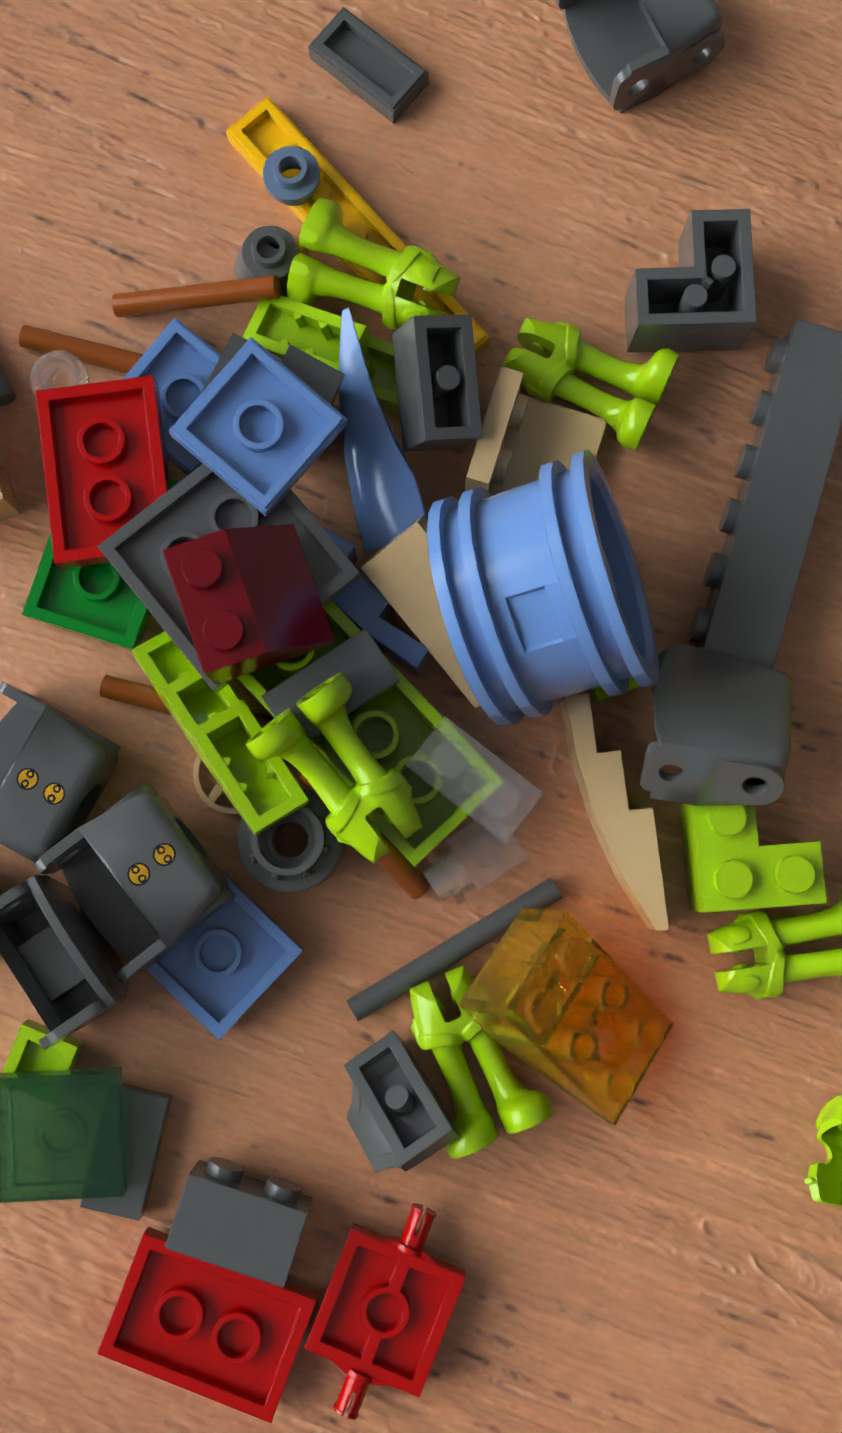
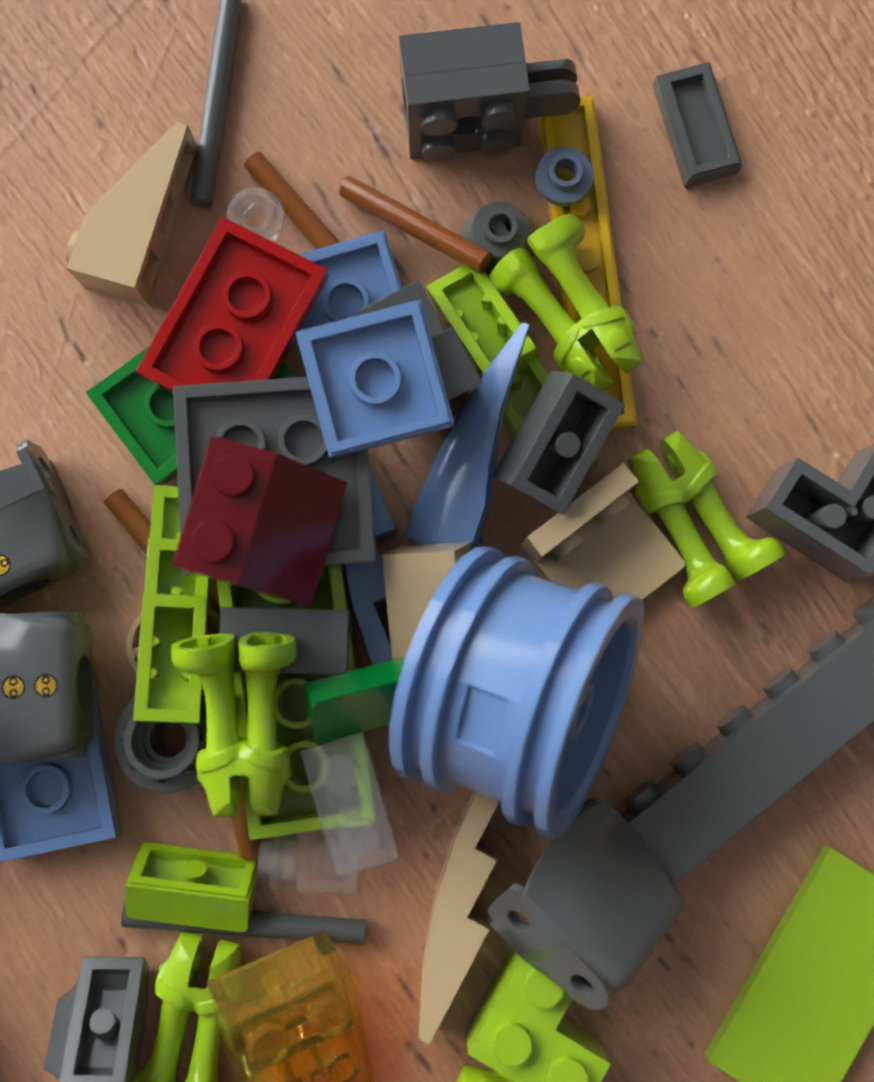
camera: 30 degrees right, 0 degrees up
none -> lime slope [125,842,261,933]
none -> green slope [303,657,406,744]
none -> dark grey brick [399,22,581,161]

